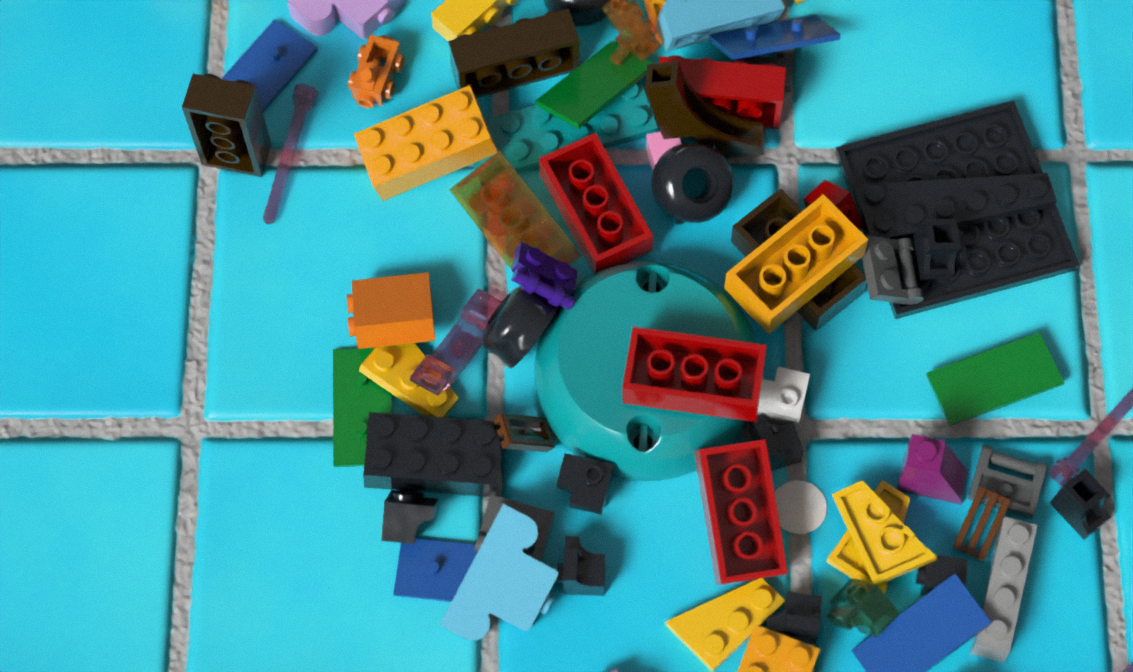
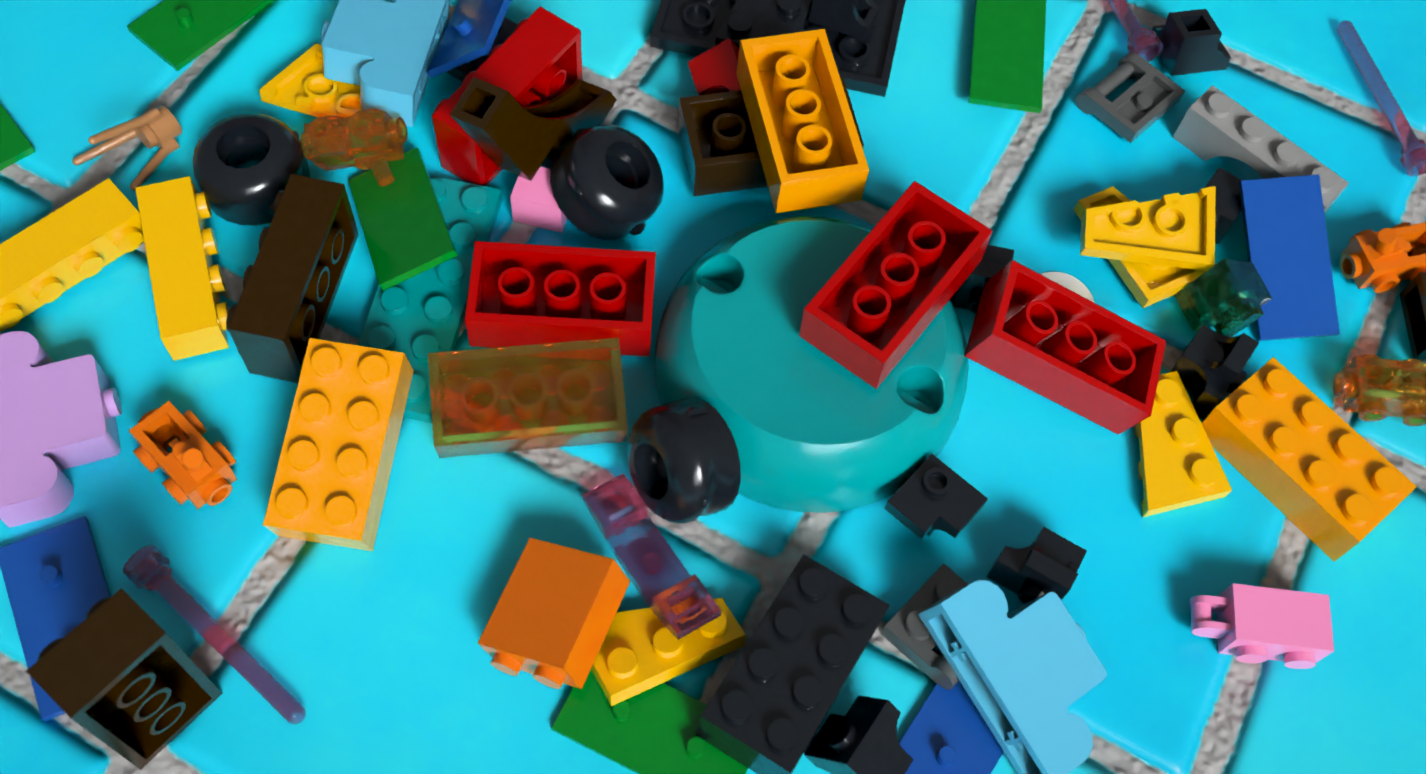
camera: 70 degrees left, 5 degrees down
tile [493,413,555,452] -> none
dark purple plate [511,242,578,310] -> none
dark grey plate [862,235,924,305] -> none
magenta slope [897,434,968,505] -> none
reddish brown tile [952,486,1011,561] -> none

